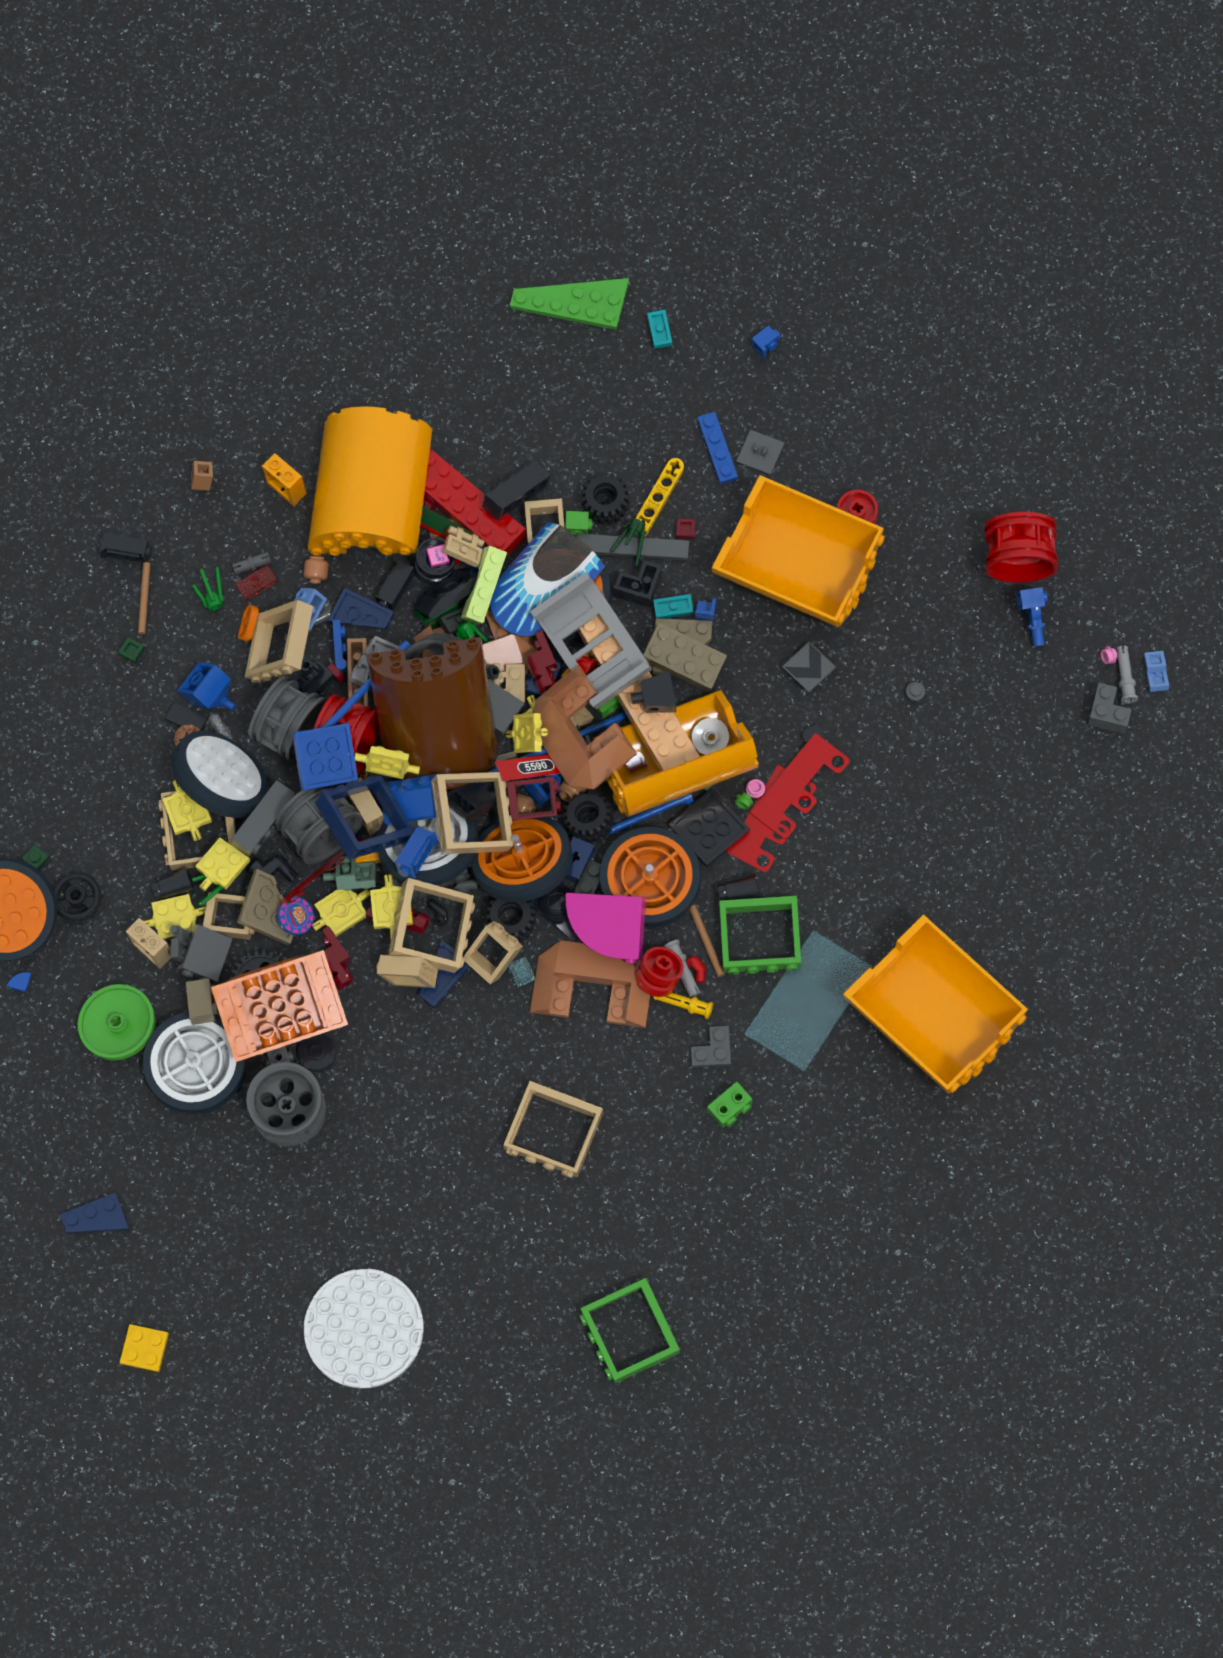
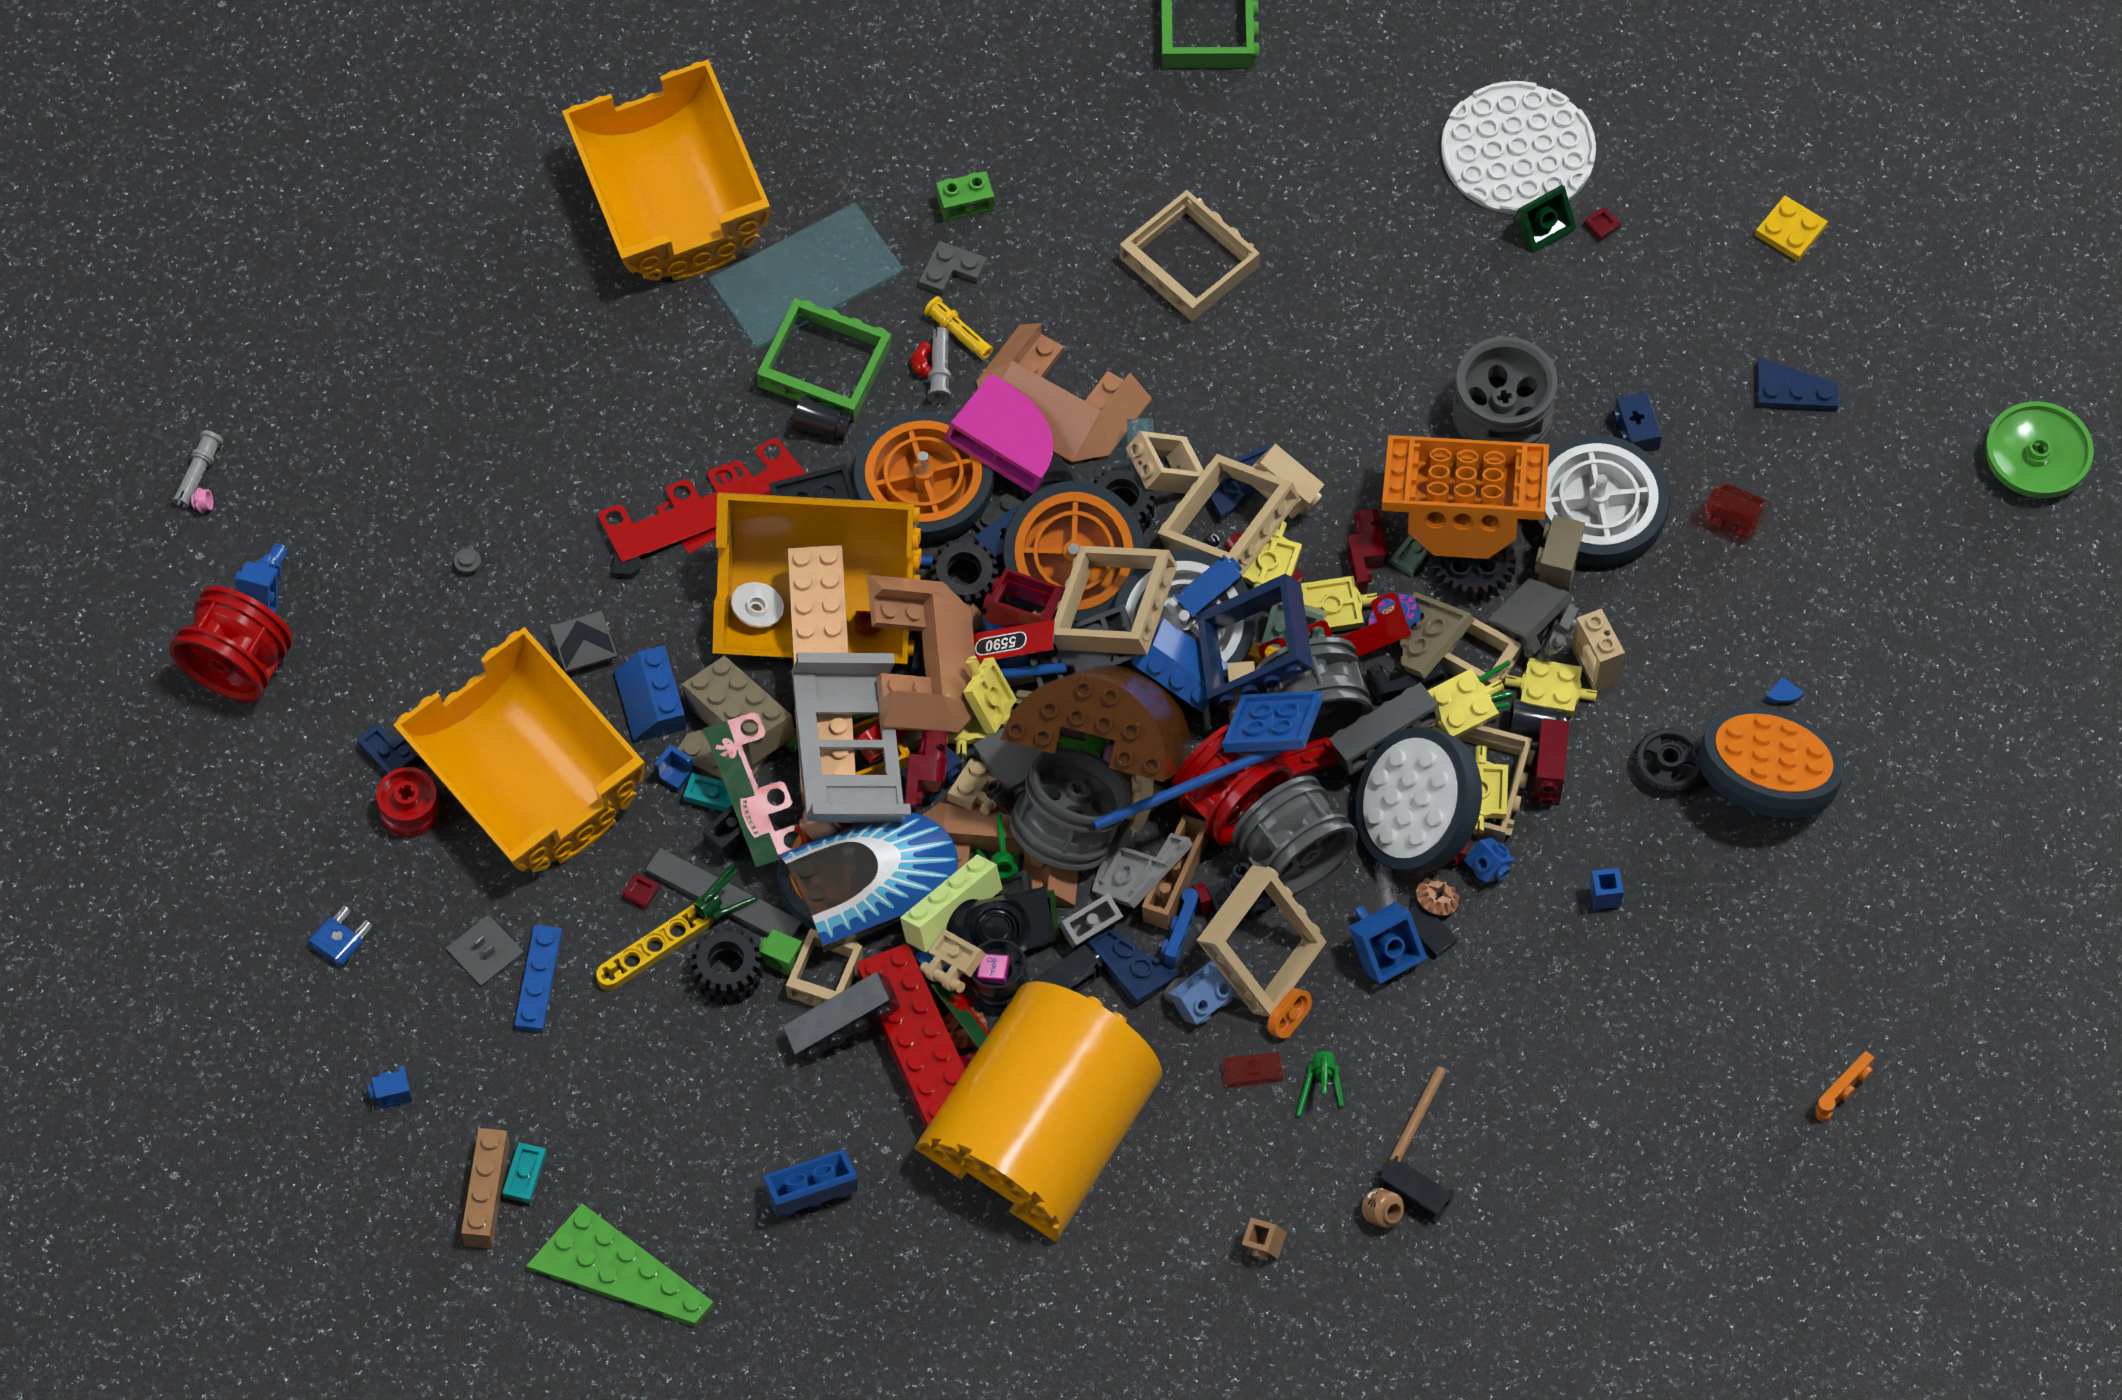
camera: 160 degrees left, 10 degrees down
dark green plate [22,844,50,870] -> none
bright green dish [78,984,156,1060] -> none
dark green plate [118,637,145,663] -> none
dark grey pin [232,551,272,575] -> none
light orange window [262,453,307,506] -> none
nougat head [303,556,329,584] -> none
light yellow plate [355,746,420,779] -> none
black torso [630,672,676,713] -> none
red wheel [635,947,684,997] -> none
medium nougat bar [689,905,724,977] -> none
dark grey brick [1088,683,1132,734] -> none
medium blue slope [1144,651,1169,692] -> none
none -> blue piece [308,906,372,967]
none -> dark blue plate [357,724,421,775]
none -> medium nougat brick [461,1128,510,1249]
none -> blue slope [614,645,687,743]
none -> piece [703,712,808,867]
none -> blue slope [763,1149,858,1217]
none -> light grey brick [1058,893,1123,948]
none -> medium nougat head [1362,1188,1404,1228]
none -> blue brick [1464,837,1515,883]
none -> dark green slope [1512,185,1577,252]
none -> dark red window [1532,719,1569,806]
none -> dark red tile [1584,206,1621,242]
none -> blue brick [1589,868,1624,910]
none -> dark blue brick [1612,392,1662,452]
none -> clear red brick [1705,481,1772,537]

